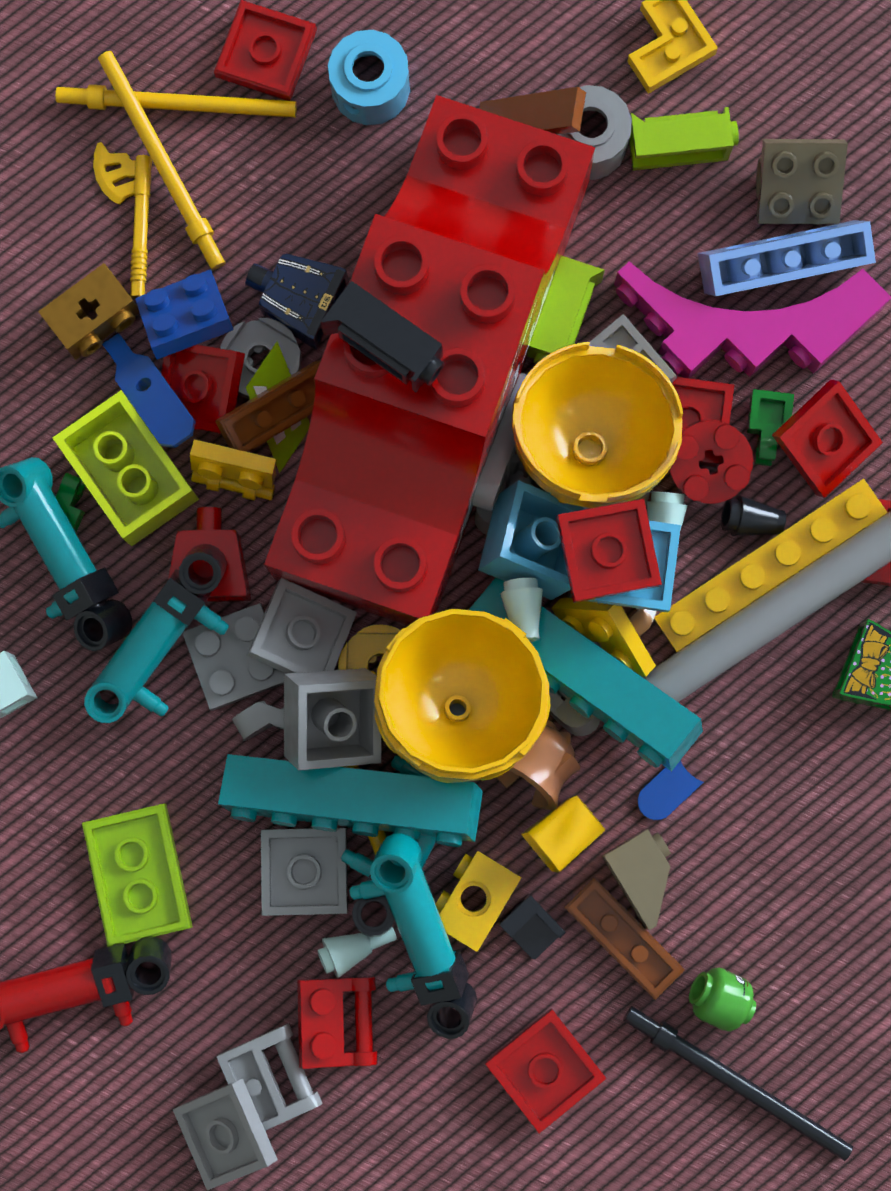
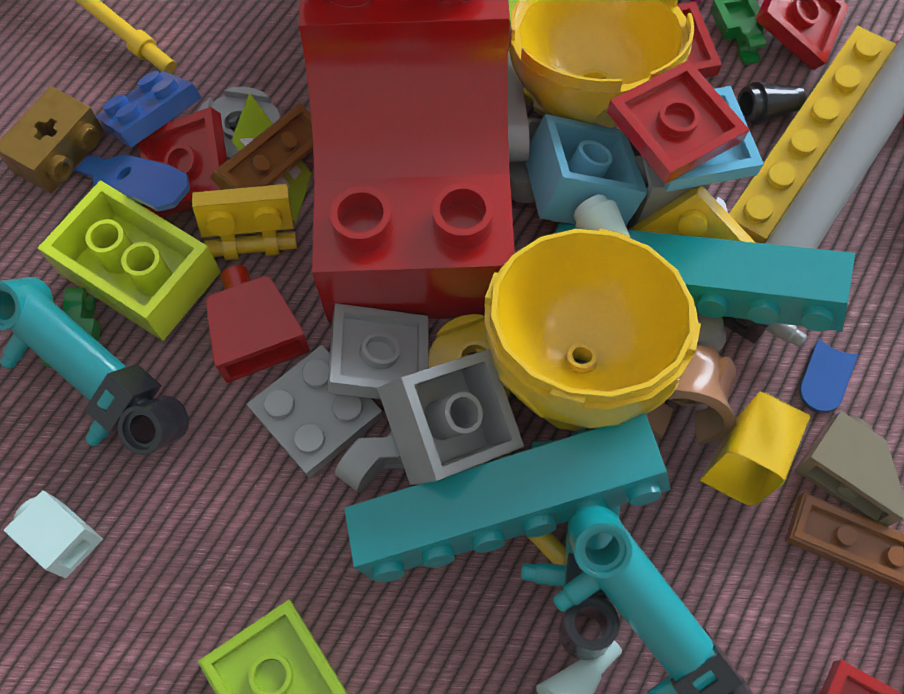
camera: 25 degrees left, 15 degrees down
teal piece [84,544,229,723] -> none
yellow piece [93,142,152,299] -> none
dark blue torso [245,254,349,350] -> none
light grey plate [261,828,348,916] -> none
yellow brick [436,851,522,952] -> none
black panel [499,894,566,959] -> none
red plate [669,419,753,504] -> none

